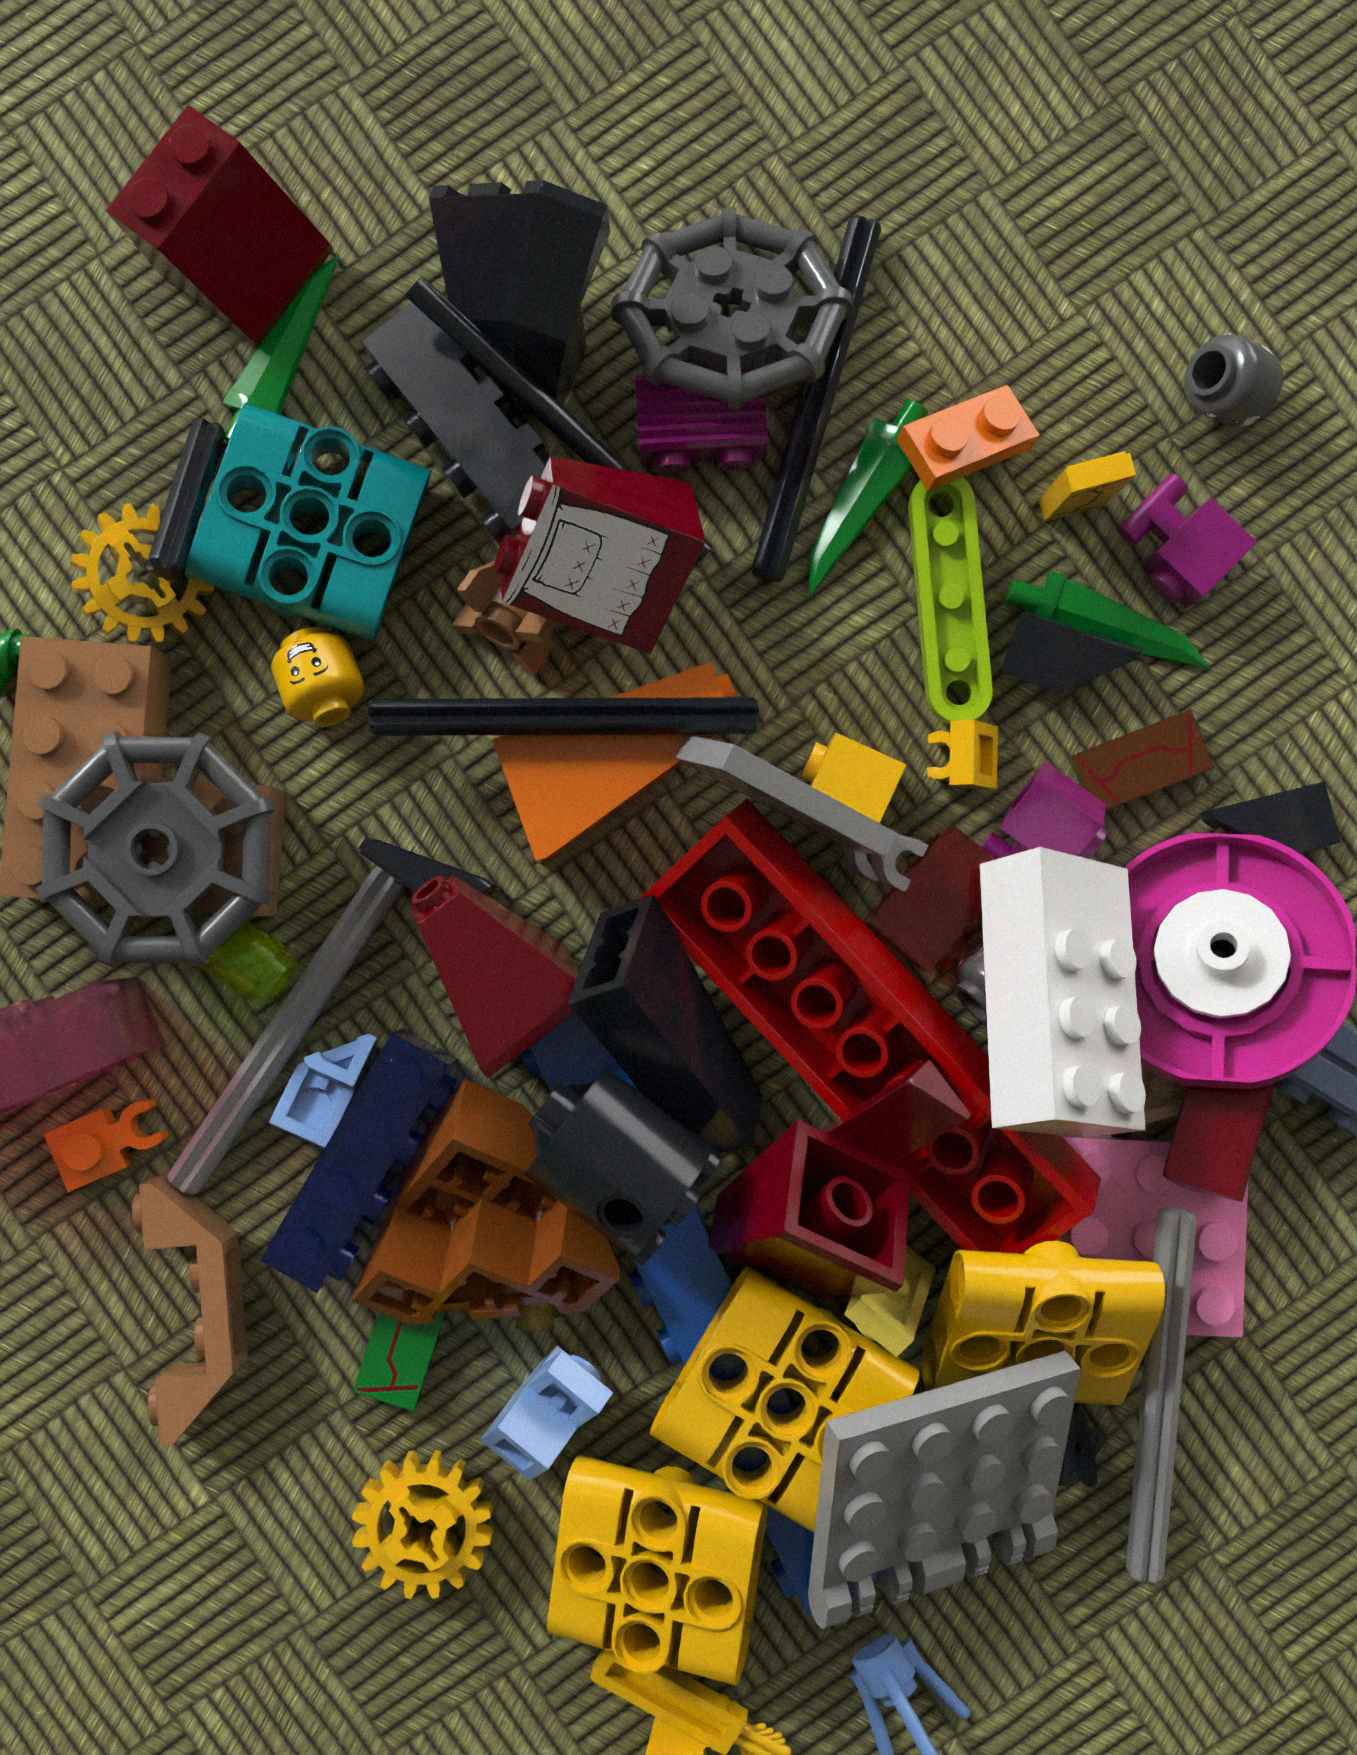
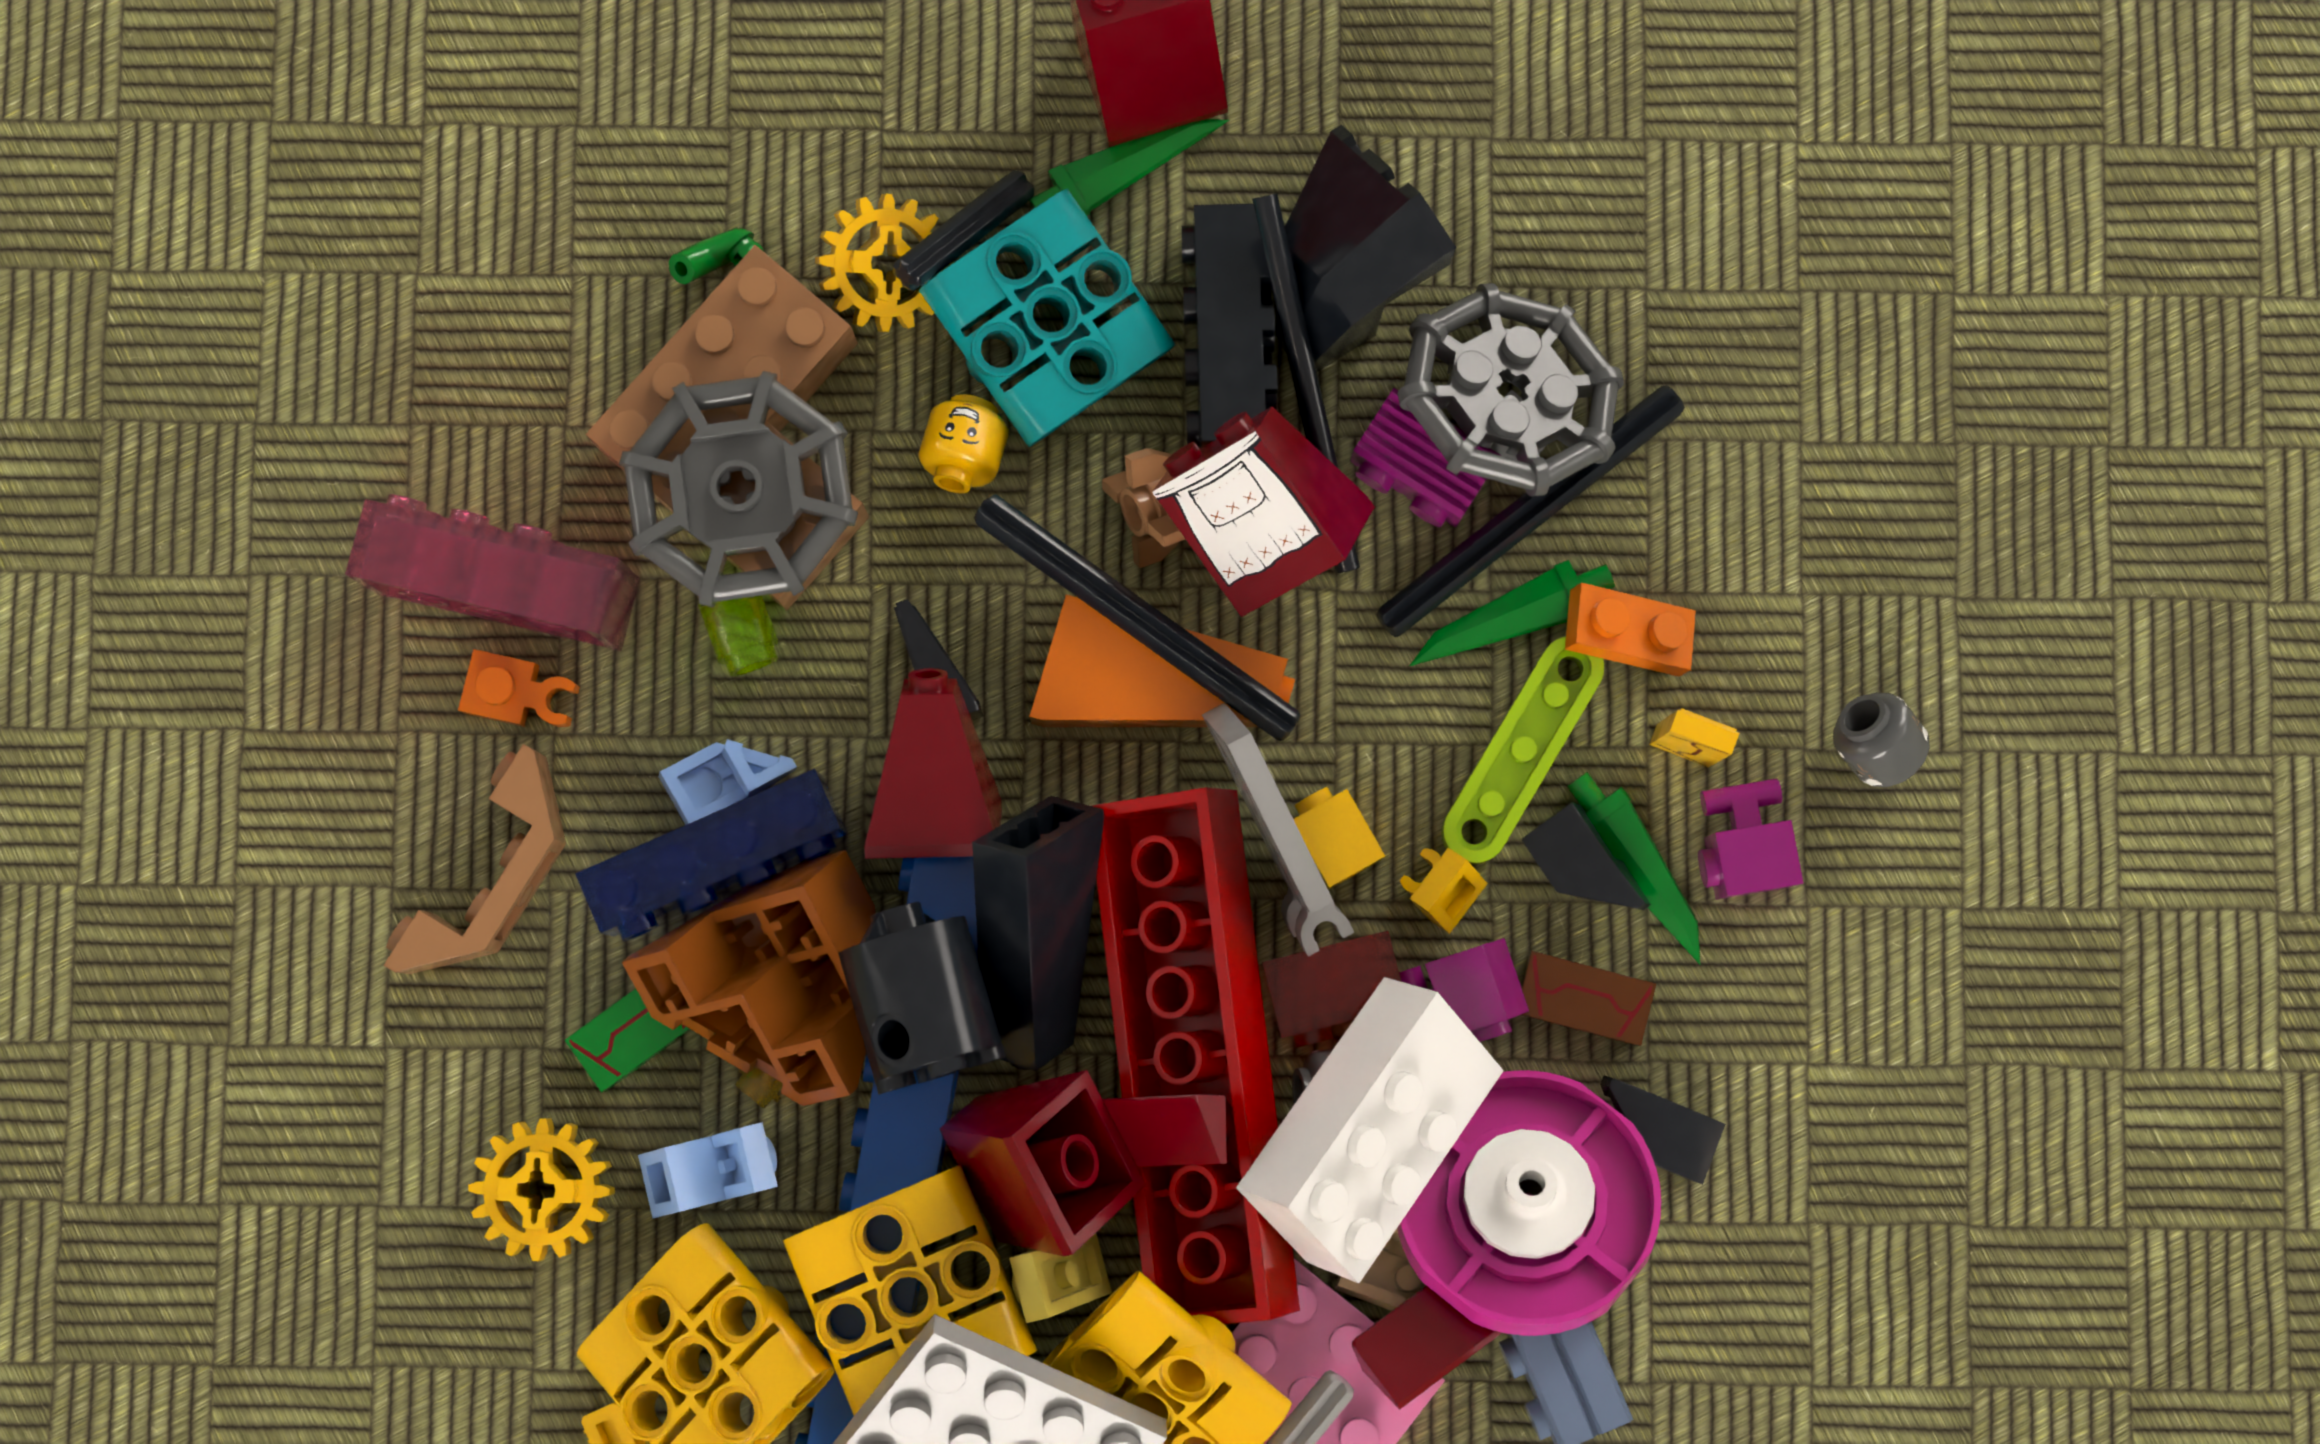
camera: 40 degrees right, 5 degrees down
light grey axle [167,867,404,1196] -> none

